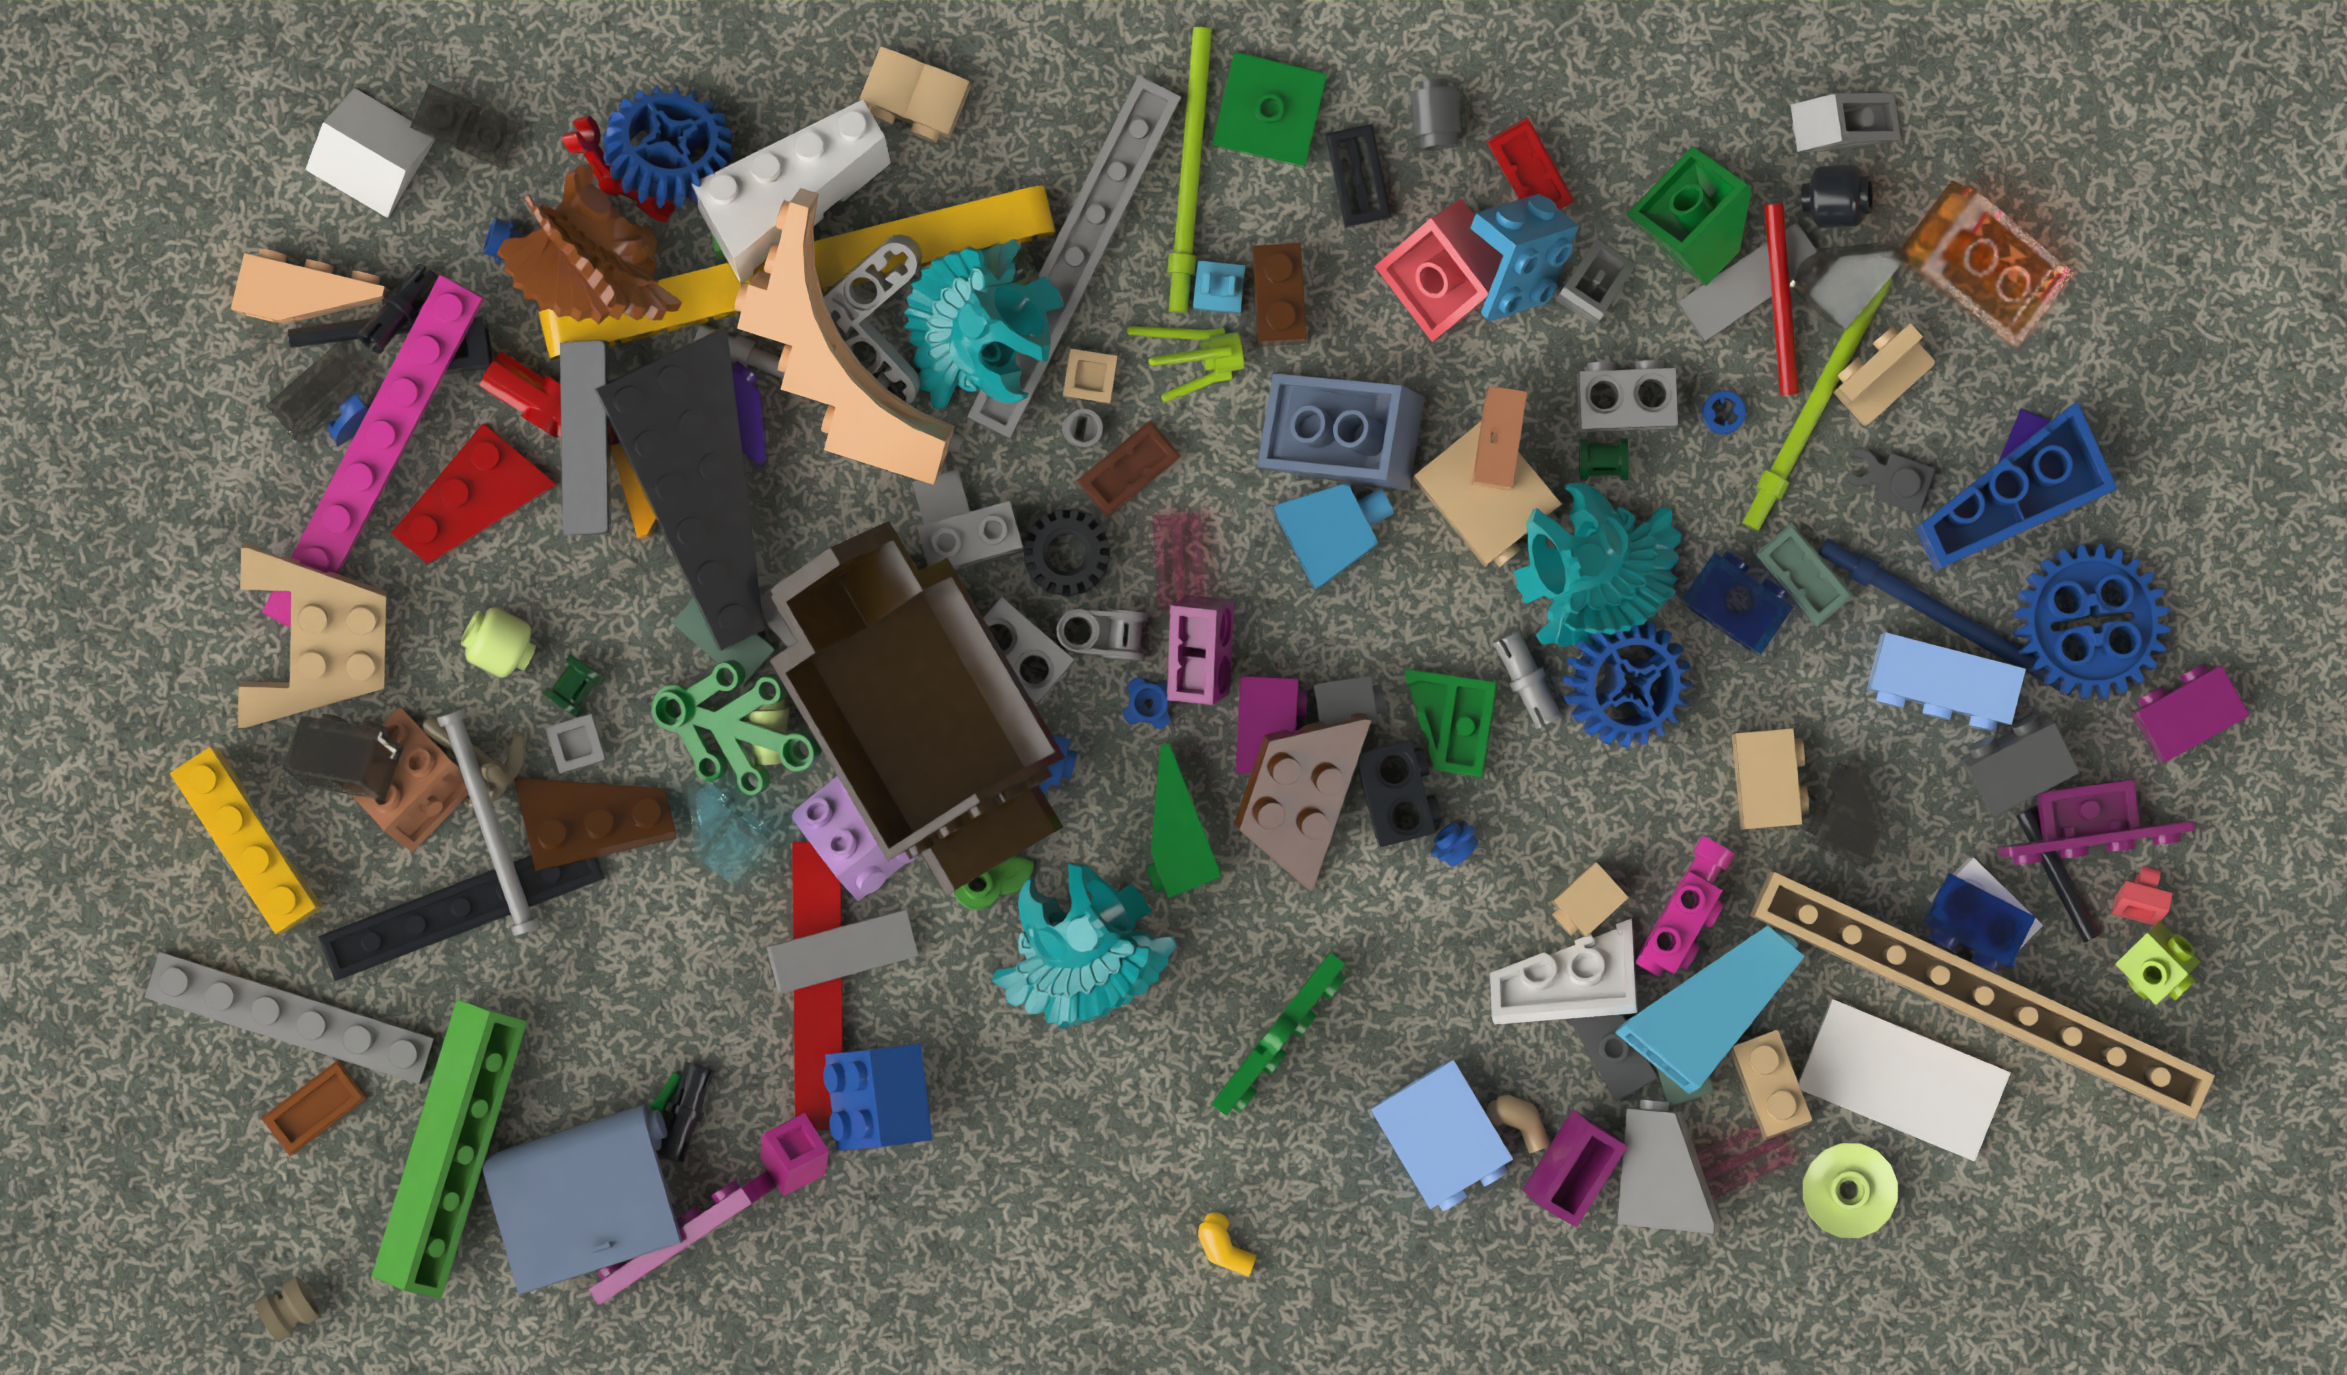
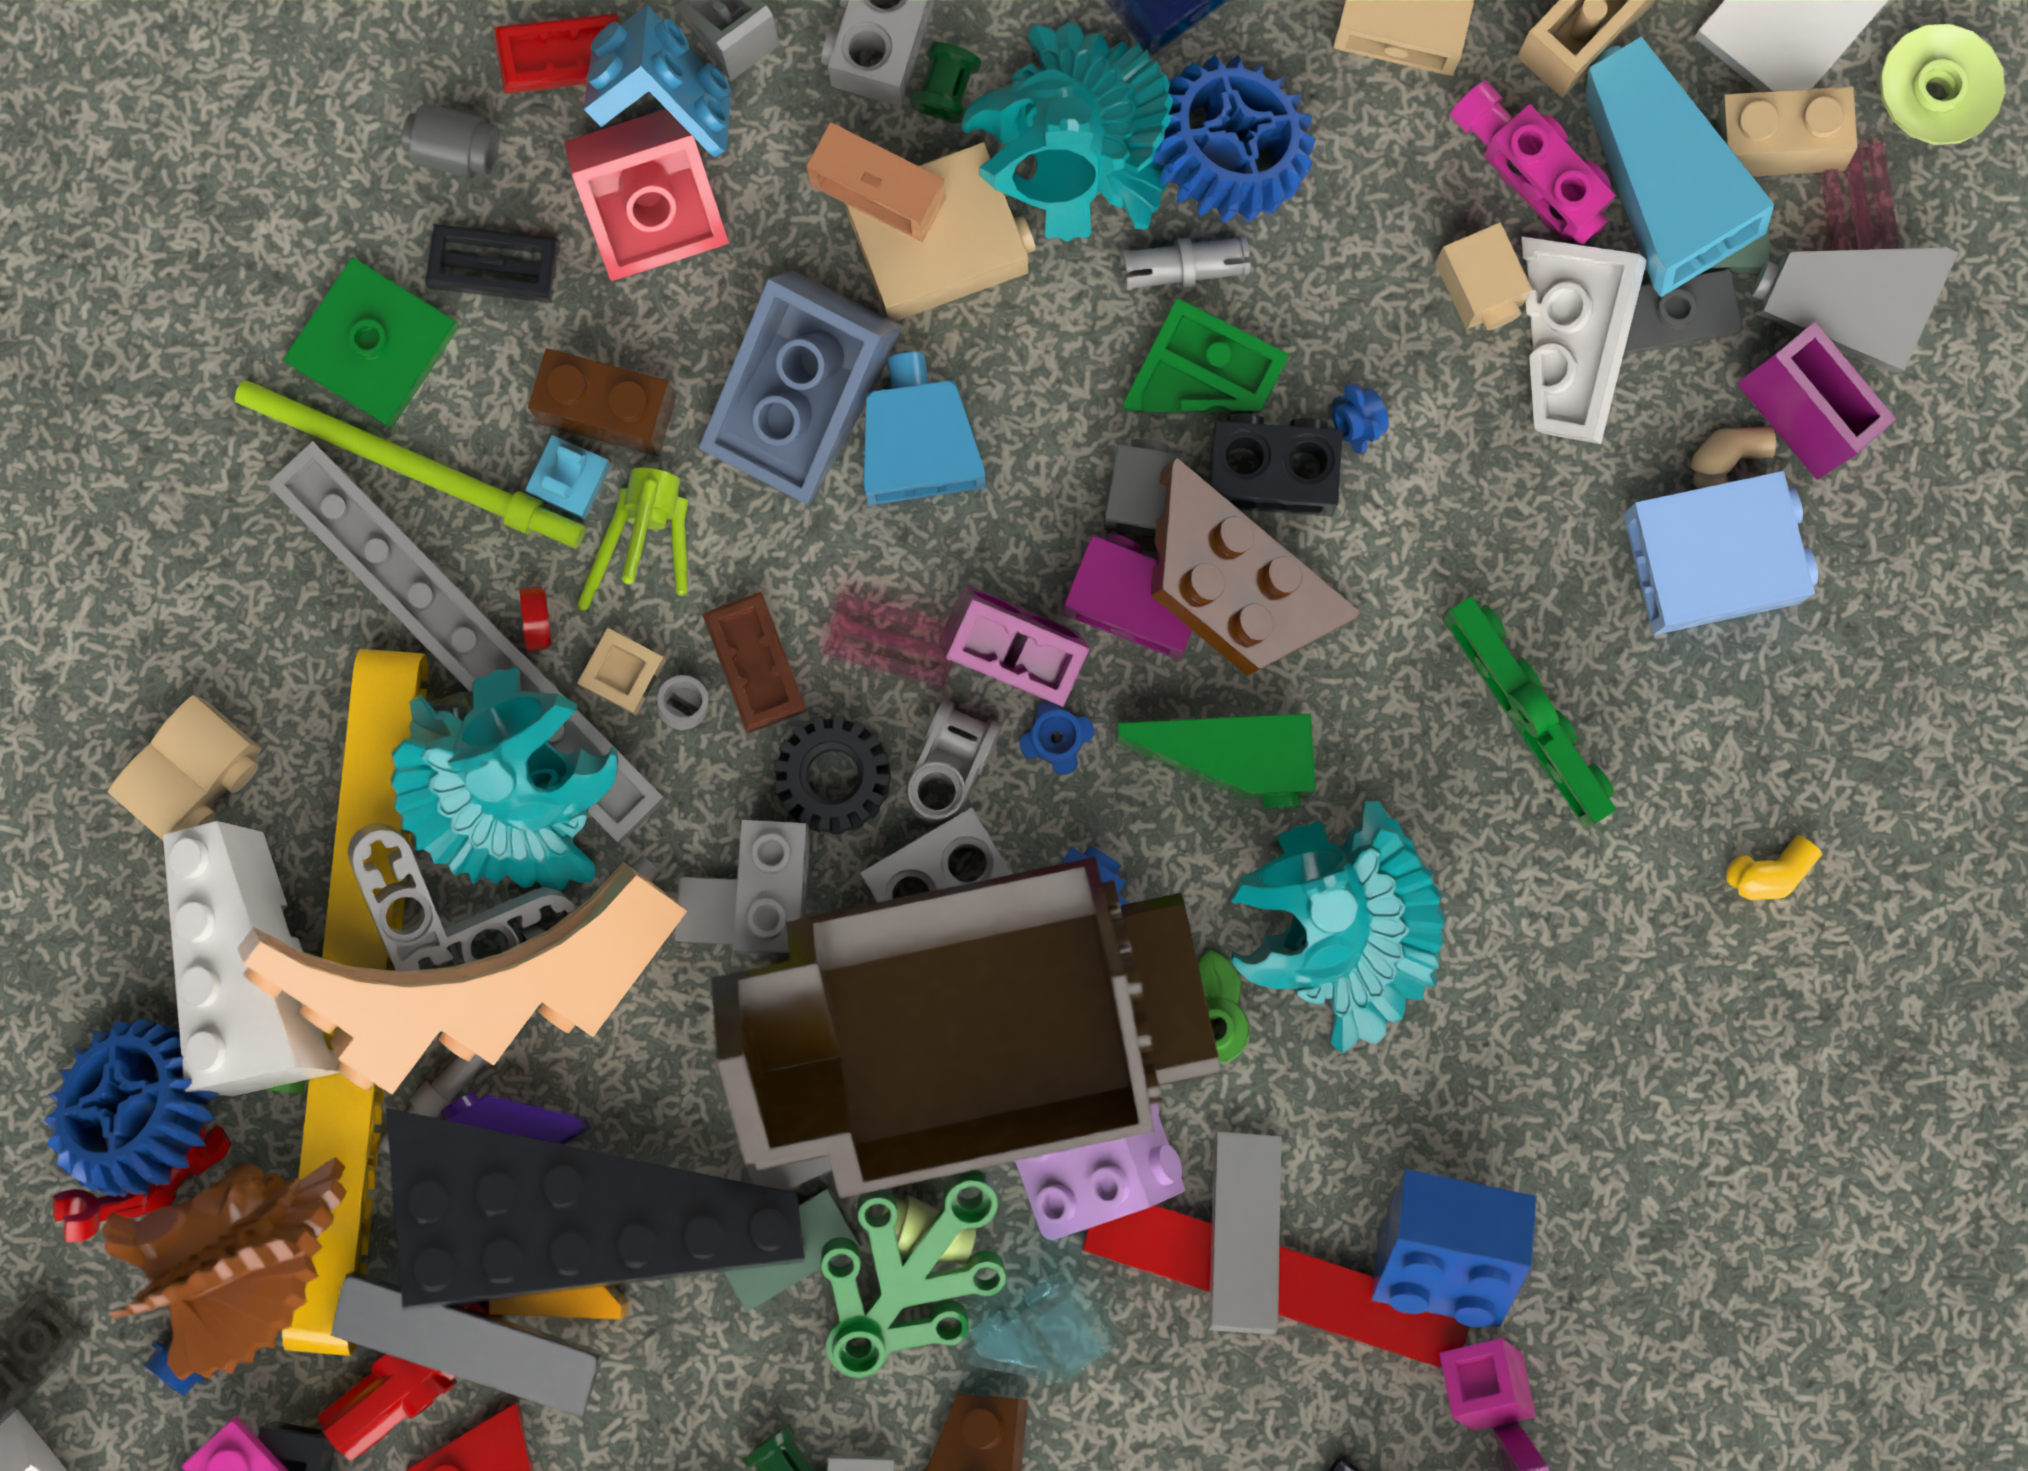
camera: 70 degrees left, 5 degrees down
none -> red tile [519,586,552,652]

